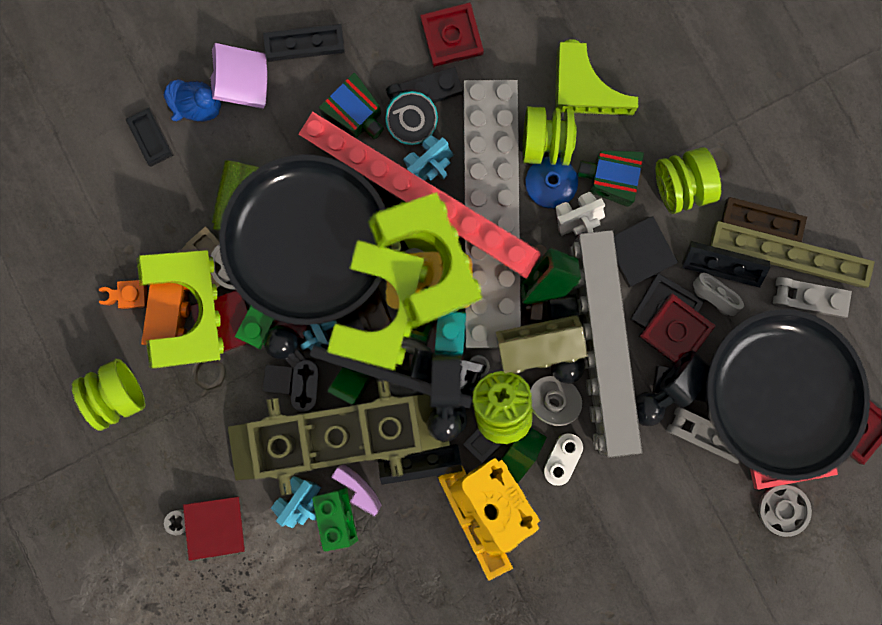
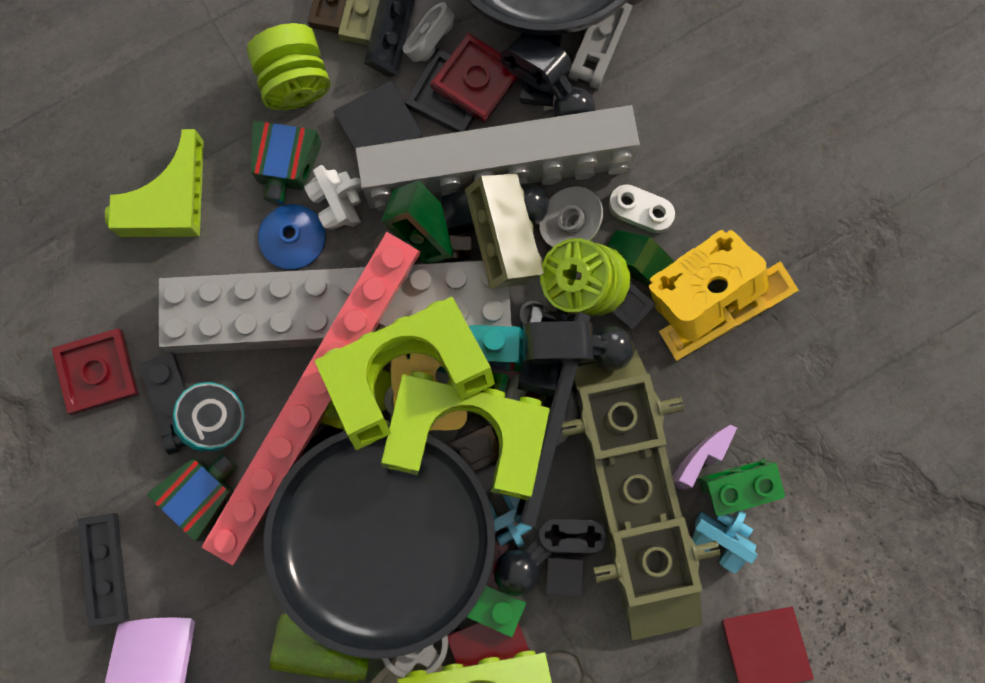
camera: 95 degrees left, 5 degrees down
dark green slope [328,367,372,405] -> none
black plate [378,444,463,485] -> none
medium azure hips [403,135,453,181] -> none
lime wheel [523,106,576,166] -> none

